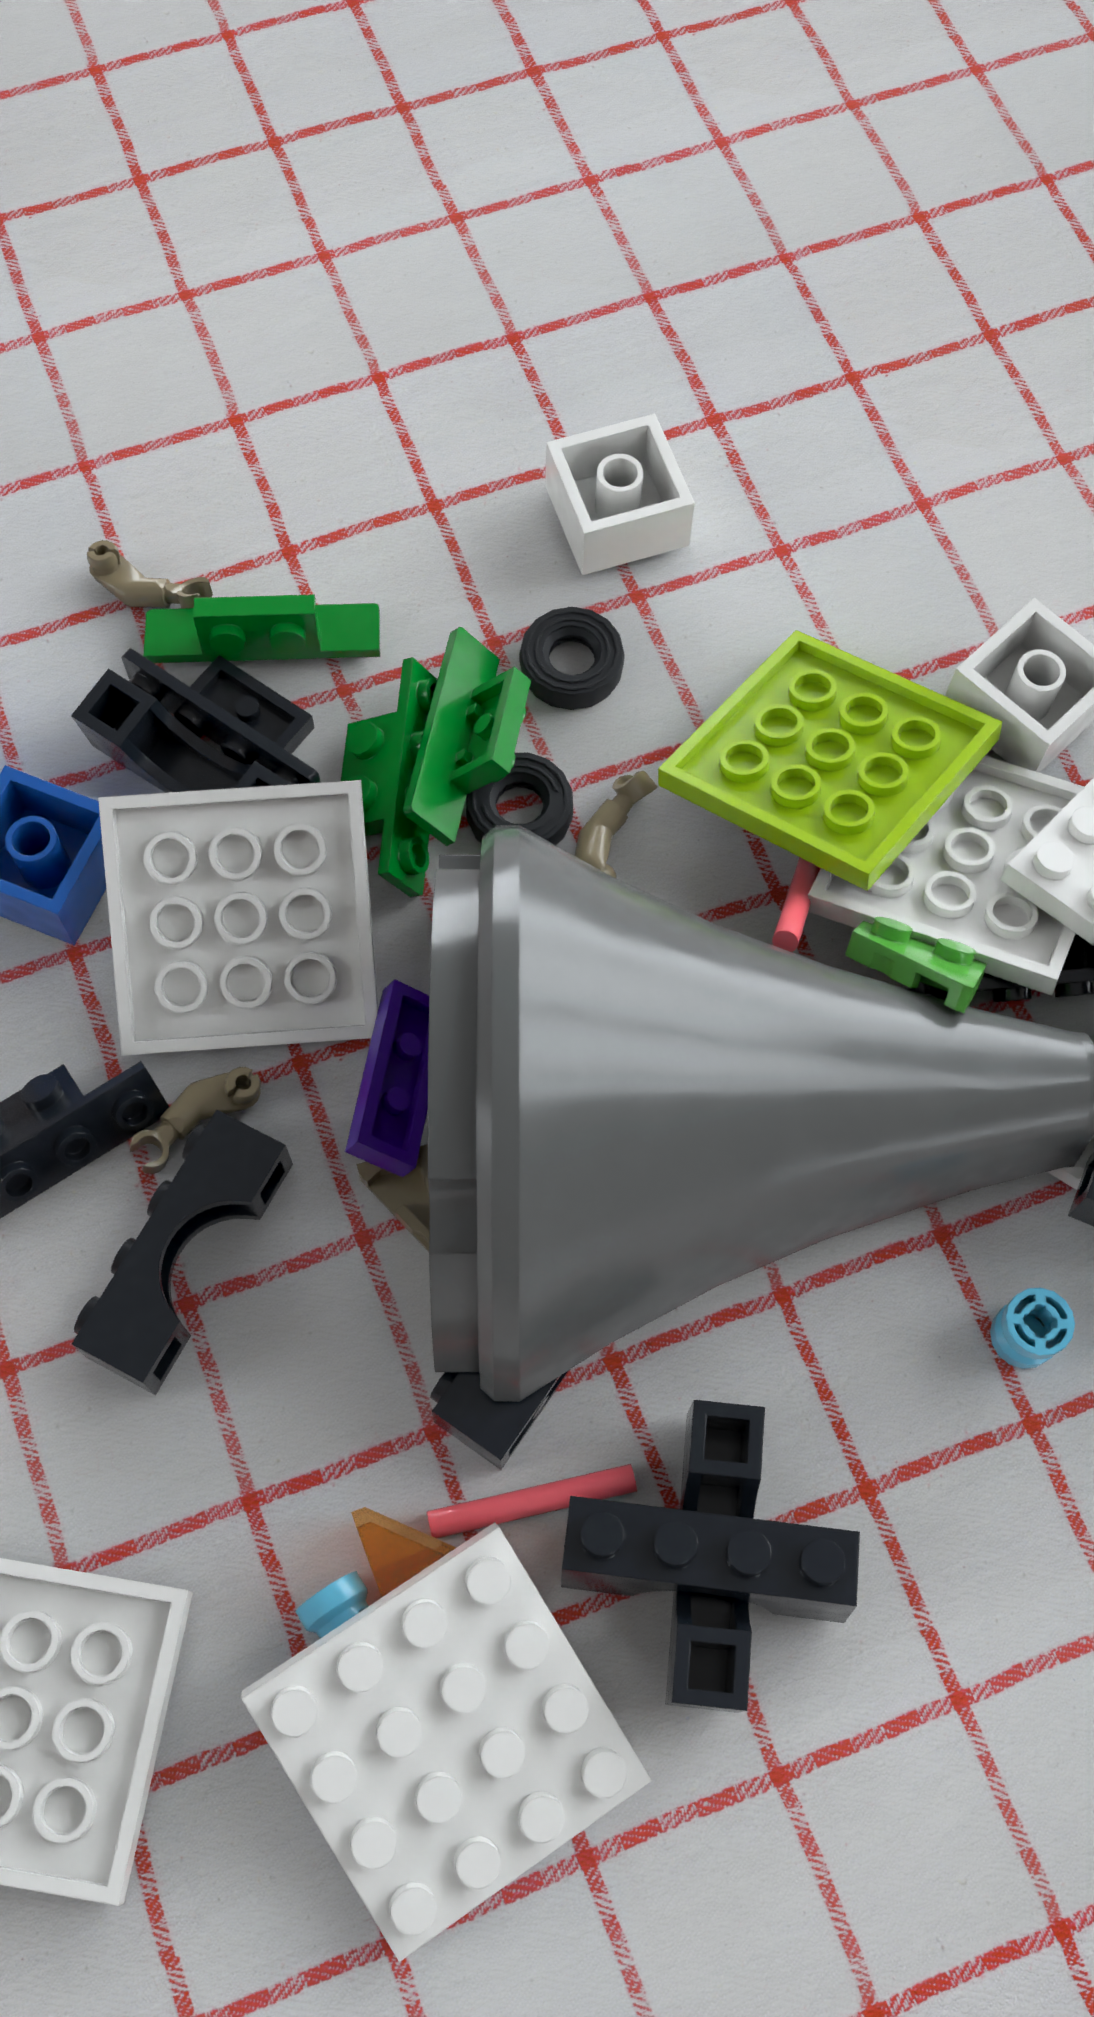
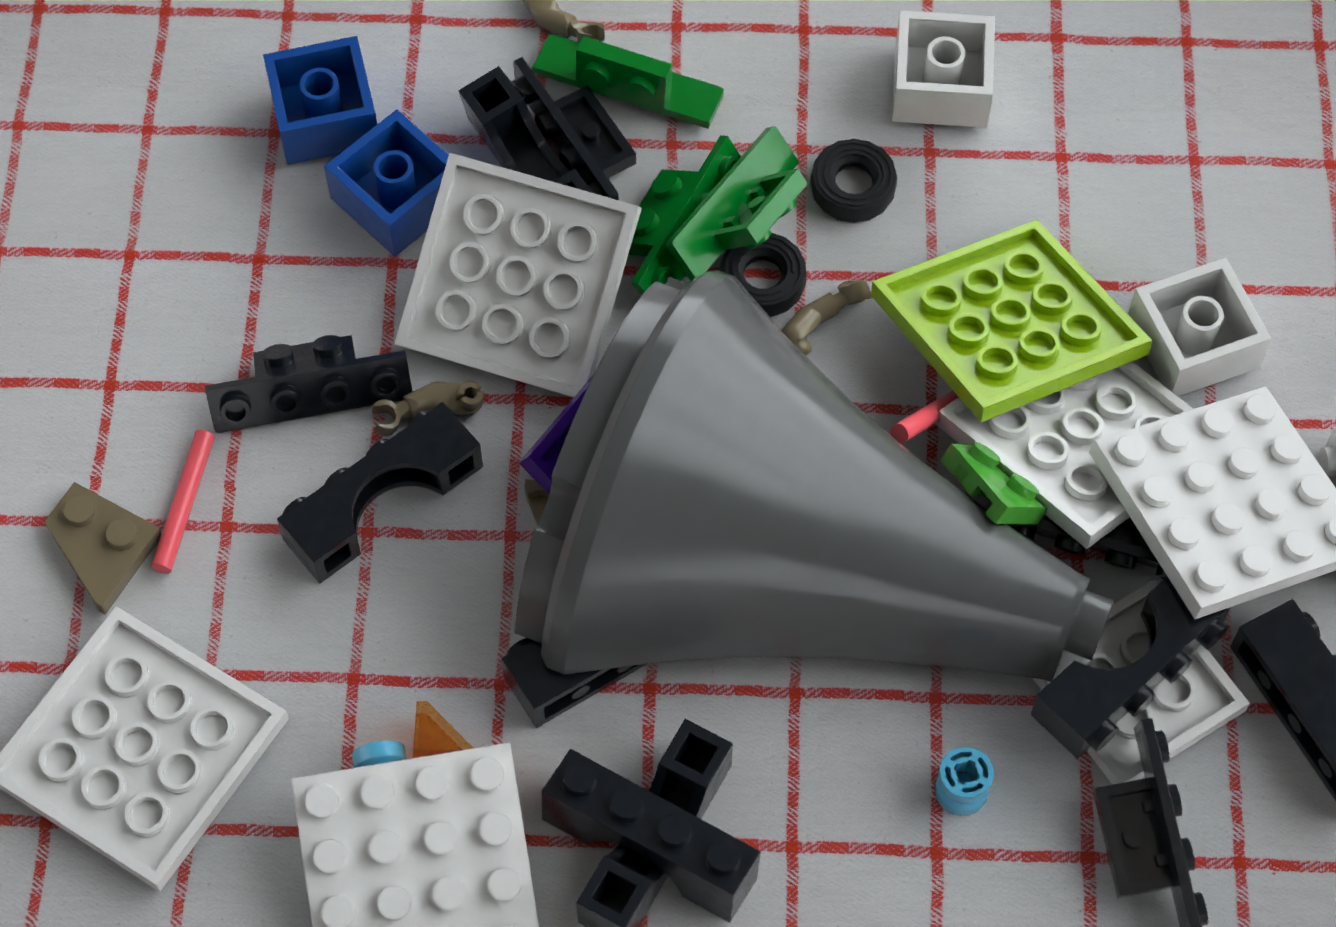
camera: 25 degrees right, 5 degrees down
coral bar [427,1464,637,1540] -> none

